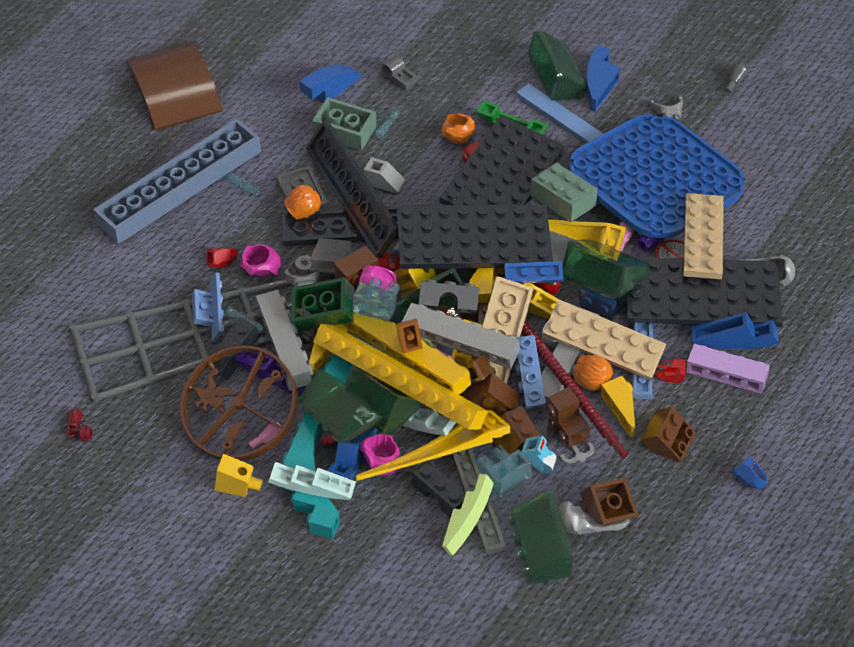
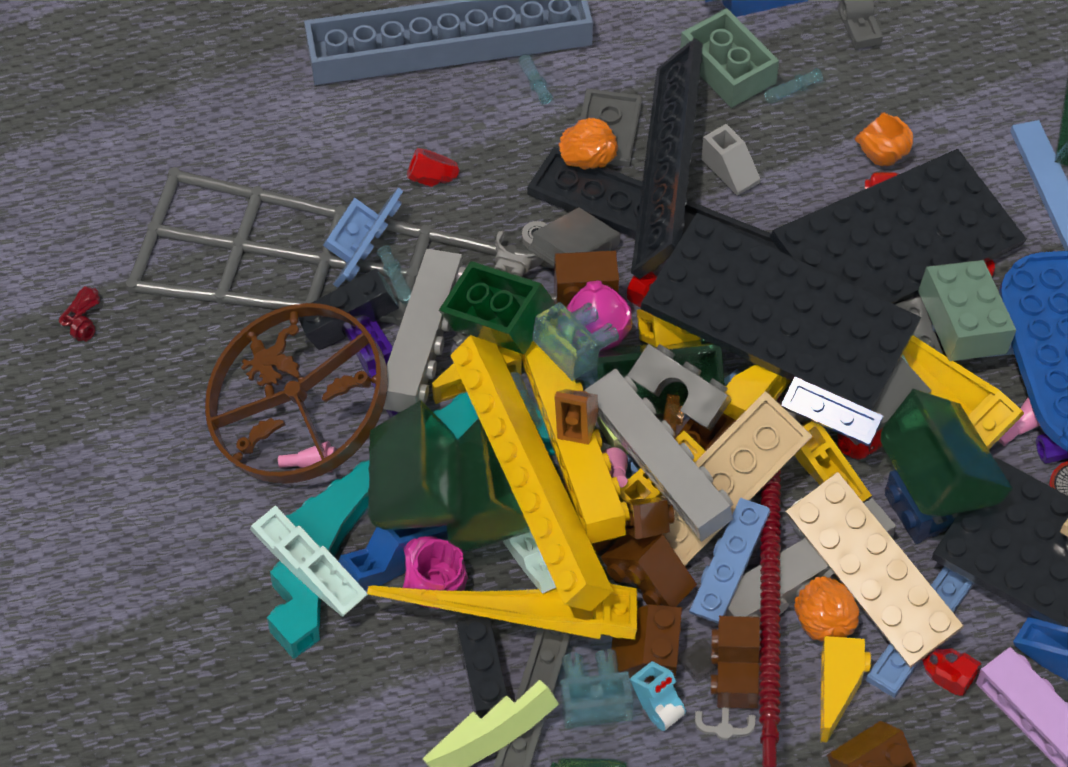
camera: 30 degrees right, 5 degrees up
yellow torso [214,454,263,497] -> none
dark pink helmet [239,244,281,277] -> none
green slope [476,100,548,135] -> none

